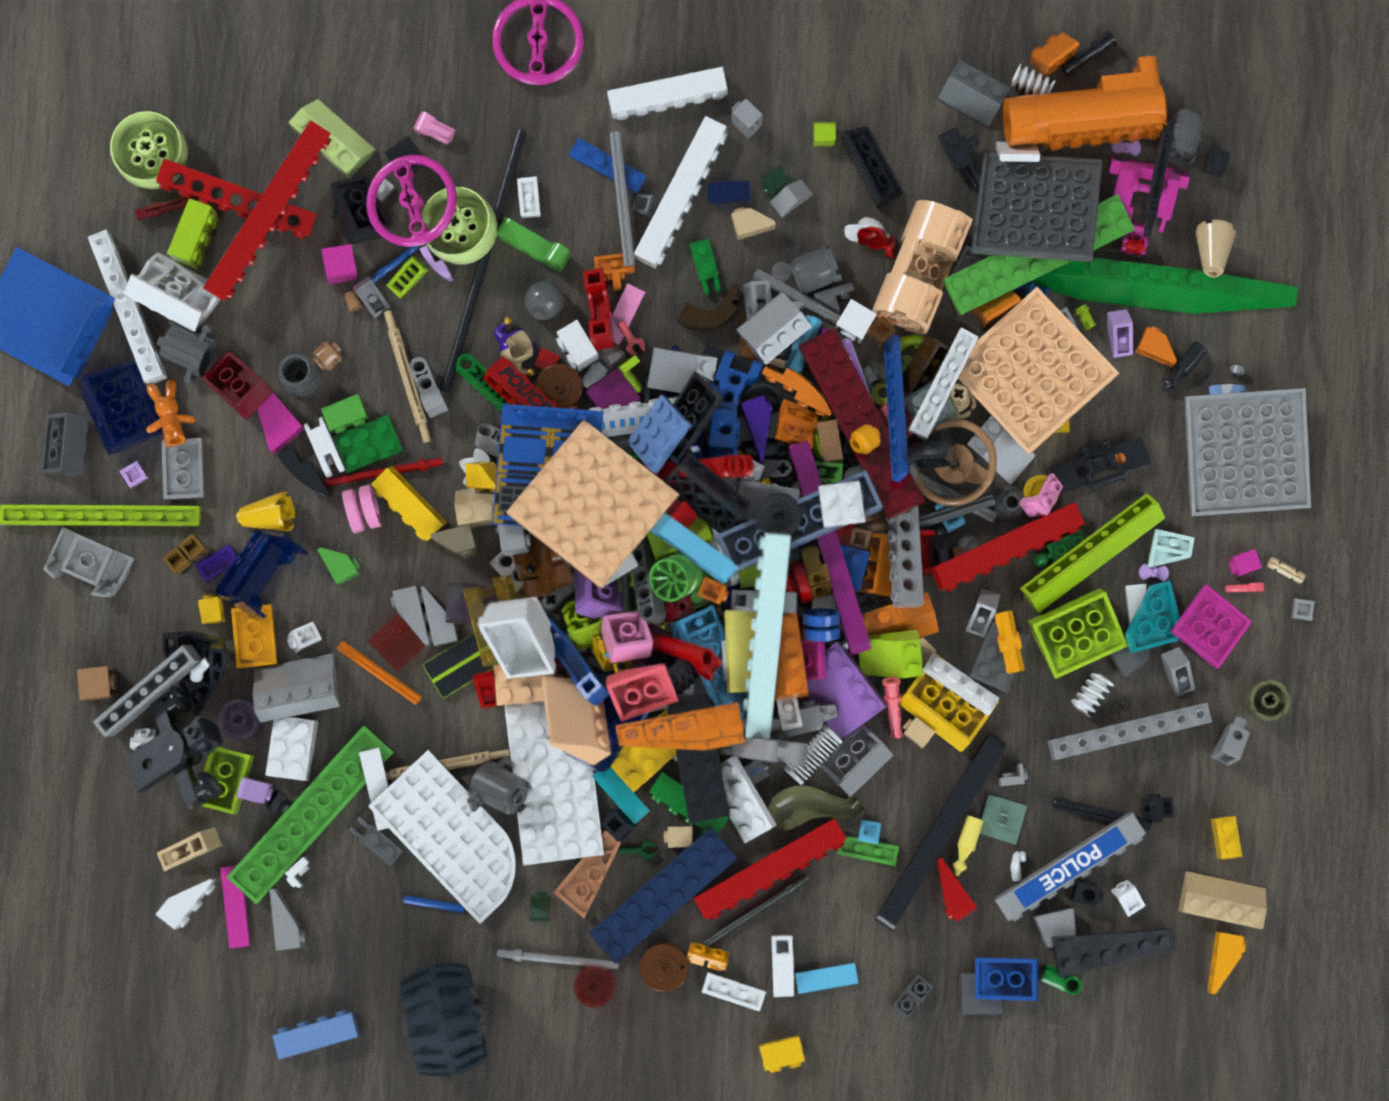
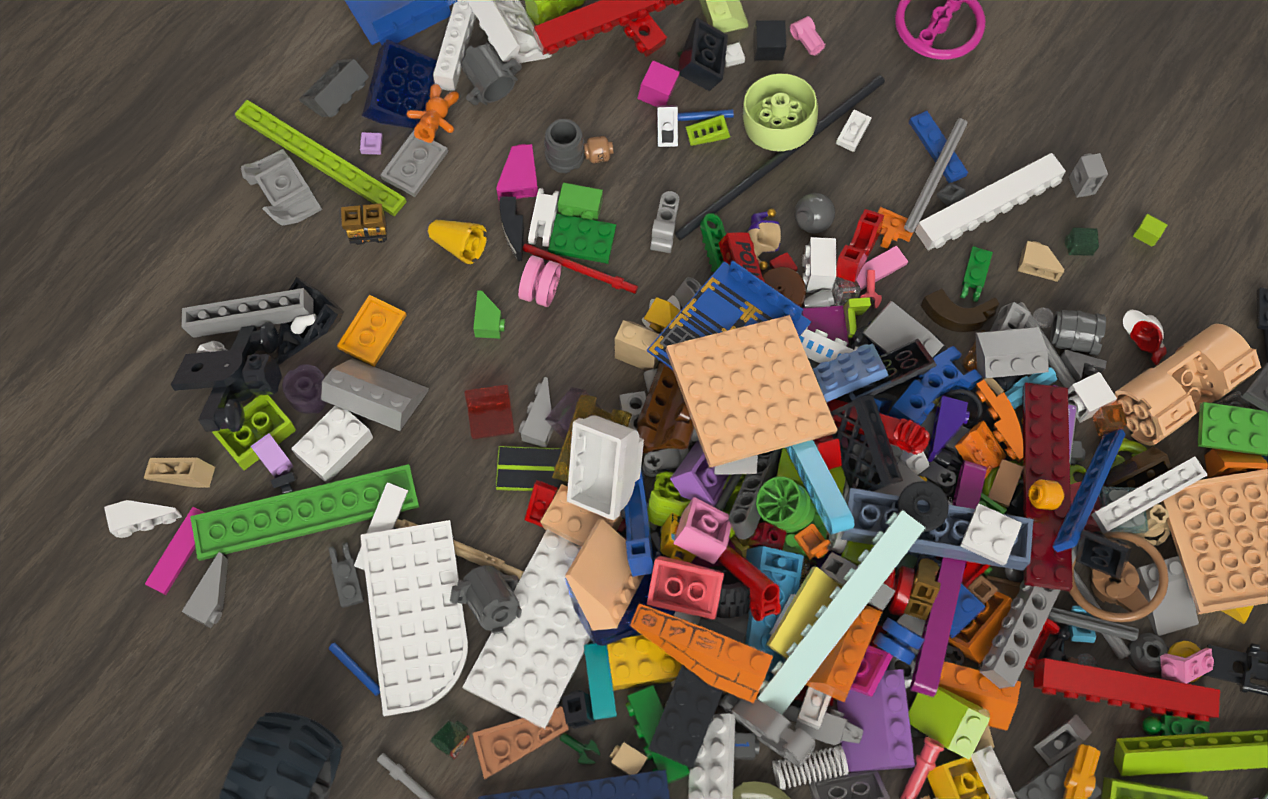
camera: 30 degrees right, 15 degrees down
medium nougat head [77,666,117,701] -> none
dark purple tile [195,544,241,583] -> none
yellow brick [198,594,225,625] -> none
dark red brick [201,350,274,420] -> none
clear blue windscreen [216,529,309,619] -> none
medium blue brick [272,1009,360,1059] -> none
white bracket [285,856,311,888] -> none
white bracket [287,622,322,653] -> none
orange axle [337,641,422,705] -> none
medium nougat hinge [344,290,363,312] -> none
dark pink piece [366,155,457,247] -> none
yellow brick [371,466,448,541] -> none
tan axle [384,310,431,444] -> none
light grey slope [390,586,431,646] -> none
lavender slope [420,245,453,282] -> none
dark tan slope [430,524,479,558] -> none
light grey slope [494,493,531,556] -> none
bright green beam [497,217,571,273] -> none
white brick [607,67,727,120] -> none
clear blue slope [707,181,751,204] -> none
light grey slope [770,179,813,218] -> none
black slope [841,126,904,208] -> none

